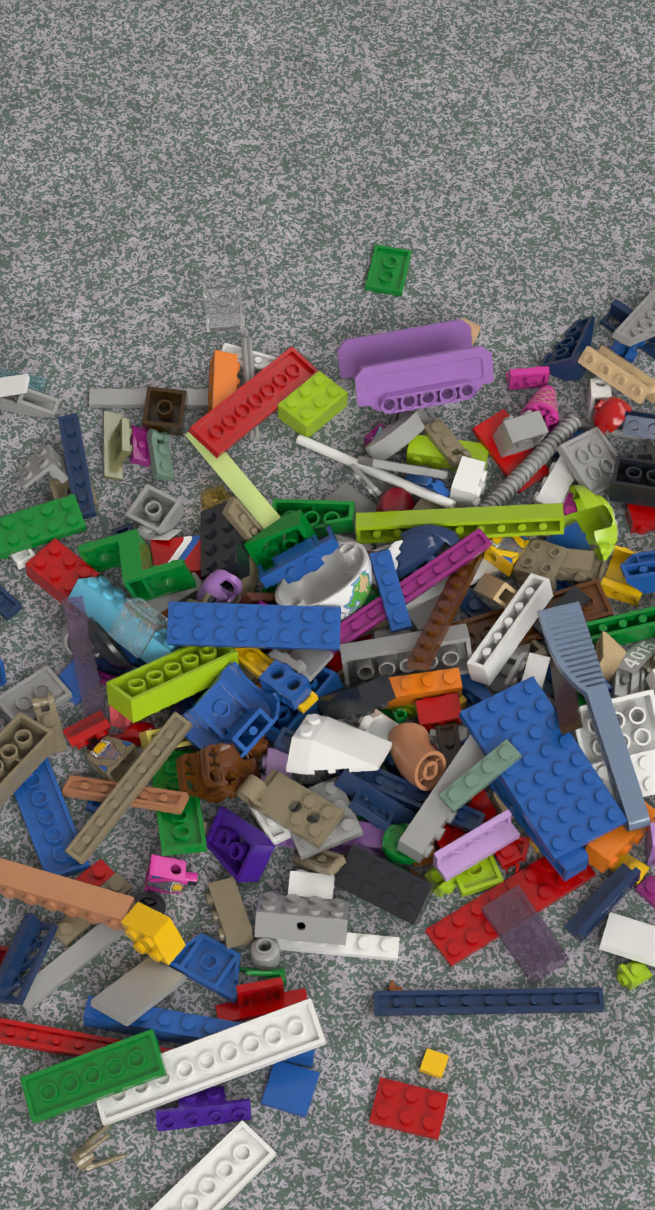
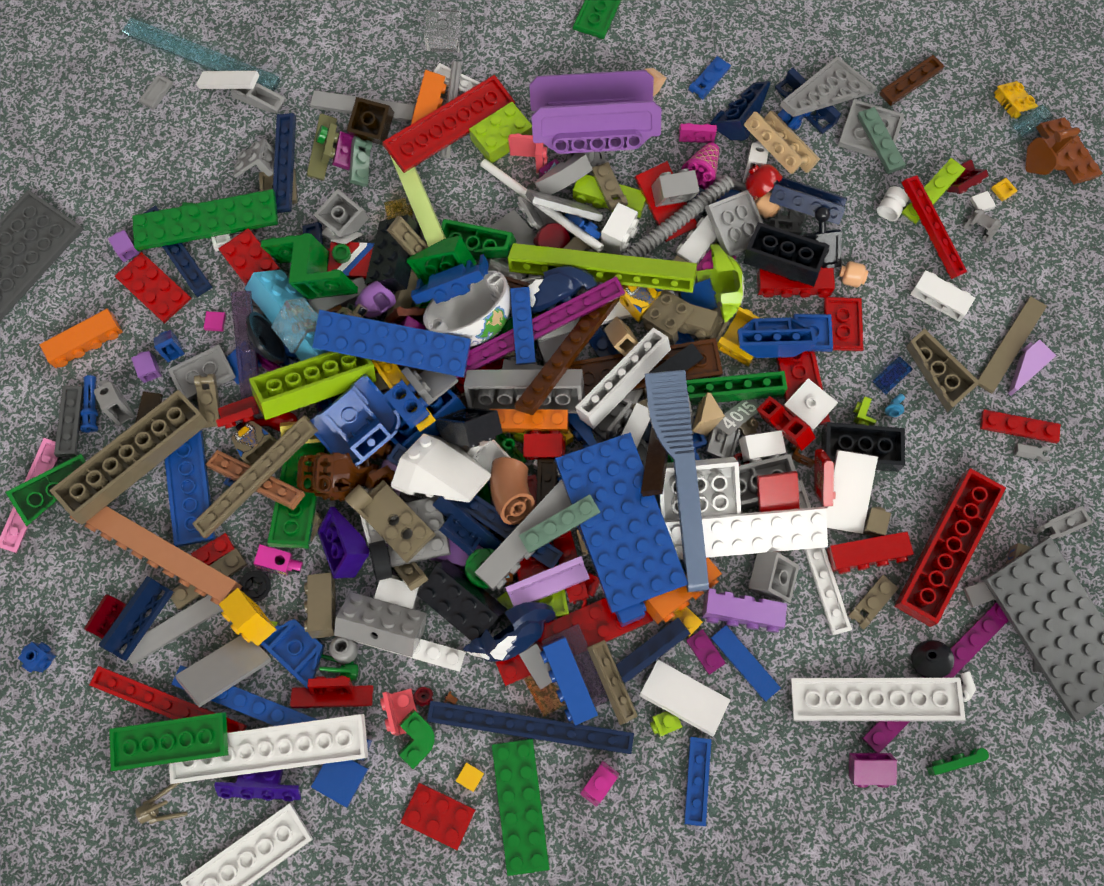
camera: 15 degrees right, 15 degrees up
none -> dark pink tile [204,311,226,331]
none -> green tile [316,125,328,144]
none -> green tile [332,244,351,263]
none -> reddish brown bracket [364,465,395,490]
none -> black tyre [369,540,392,581]
none -> coral bracket [380,689,417,736]
none -> green plate [398,709,435,769]
none -> dark red plate [413,687,433,707]
none -> dark blue animal [463,602,556,662]
none -> green plate [492,739,550,876]
none -> coral bracket [508,133,548,173]
none -> light grey tile [519,643,552,690]
none -> clear orange panel [524,675,565,717]
none -> blue brick [540,636,598,725]
none -> dark pink torso [580,761,620,807]
none -> dark tan tile [587,640,638,725]
none -> blue plate [688,56,731,100]
none -> light nougat head [754,192,781,219]

